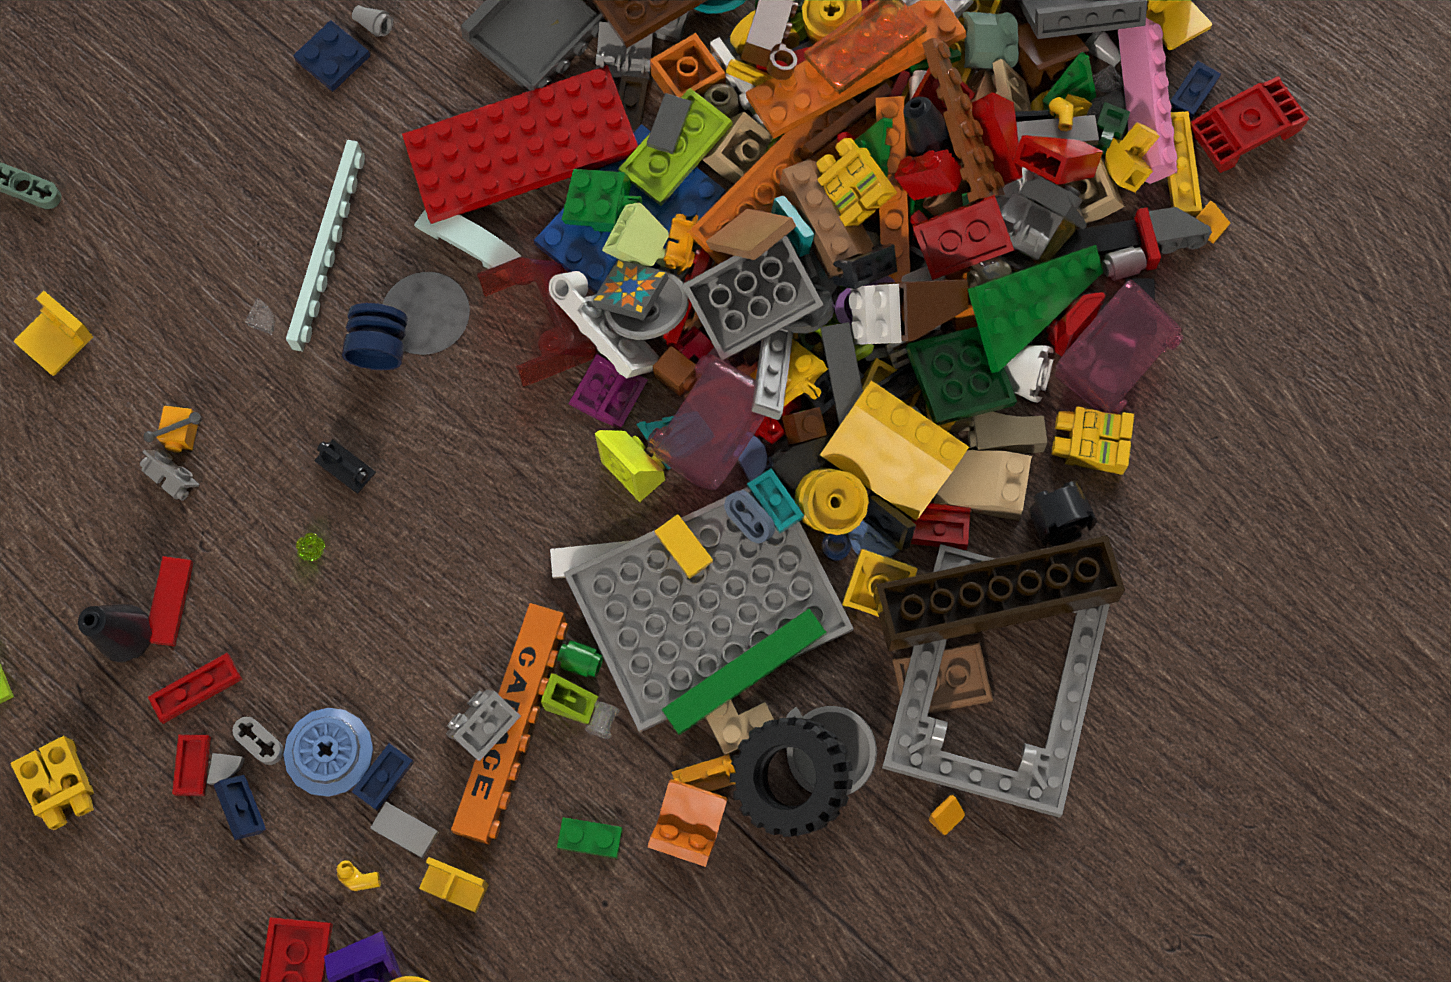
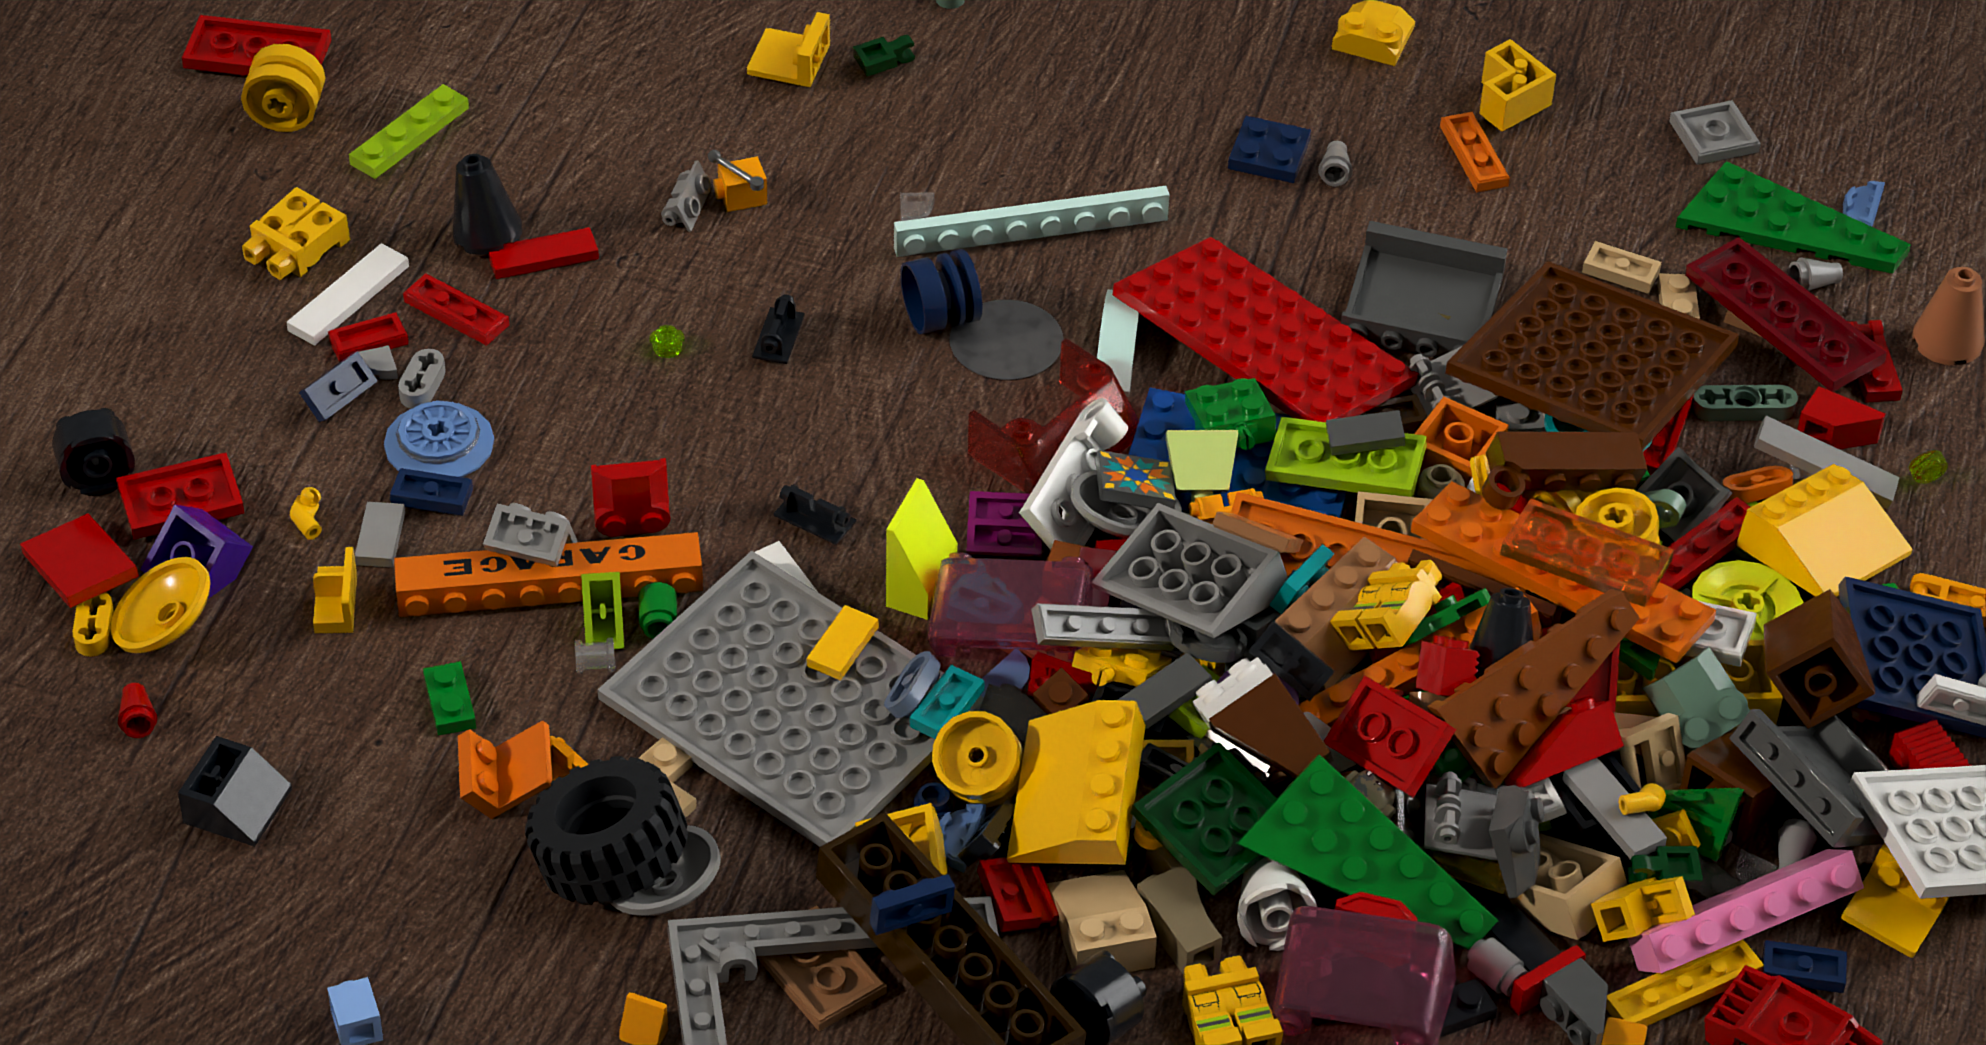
camera: 60 degrees right, 25 degrees down
green tile [662,609,826,735] -> none
red slope [1013,135,1103,185] -> none
none -> white tile [287,243,409,346]
none -> red slope [591,458,671,537]
none -> black hinge [774,484,856,545]
none -> dark green plate [853,35,915,77]
none -> dark blue plate [870,874,955,935]

